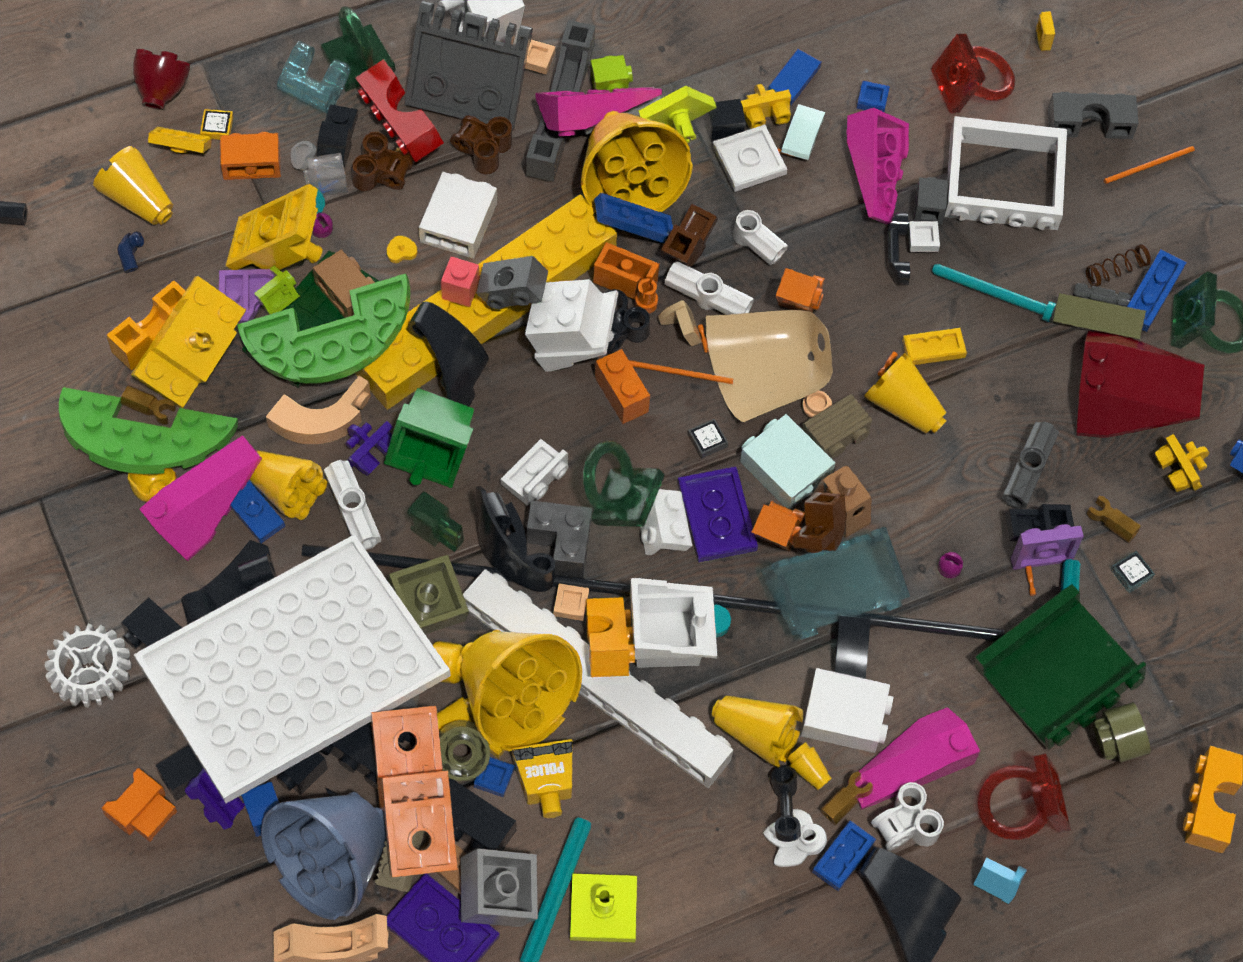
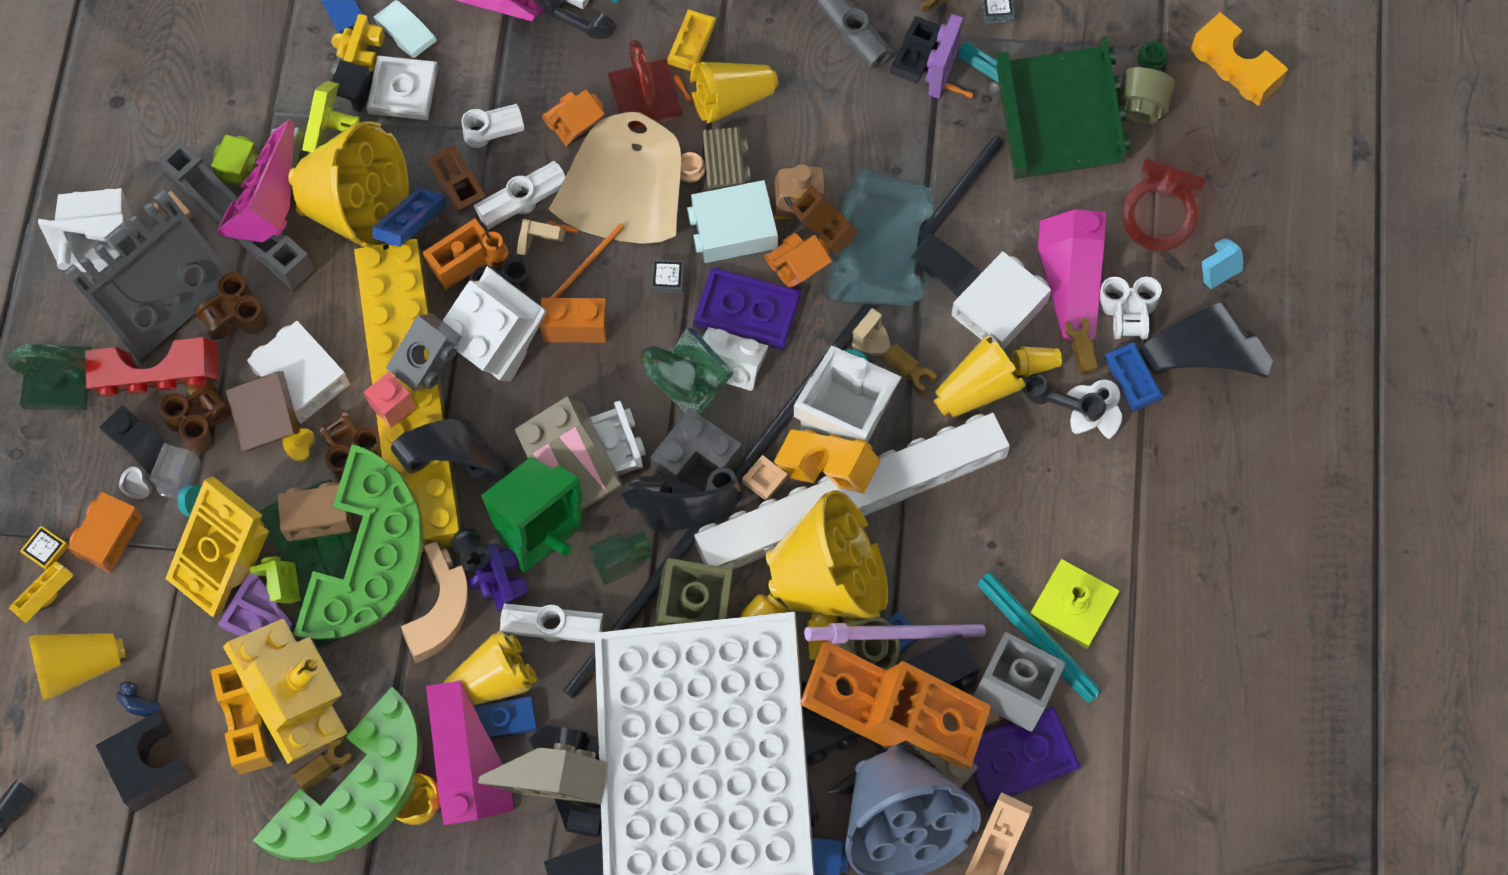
camera: 55 degrees left, 5 degrees up
clear light blue connector [277,41,351,114] -> none
yellow torso [512,739,573,818] -> none
magenta hinge [938,552,963,578] -> none
none -> black piece [95,712,196,812]
none -> tile [226,371,300,452]
none -> reddish brown piece [317,409,382,481]
none -> black bush [451,528,490,571]
none -> dark tan slope [478,743,608,804]
none -> dark tan slope [515,396,623,511]
none -> clear red tile [608,40,682,129]
none -> lavender bar [804,623,986,644]
none -> tan tile [852,308,891,356]
none -> pearl gold bar [883,343,937,395]
none -> dark green plate [1137,41,1168,71]

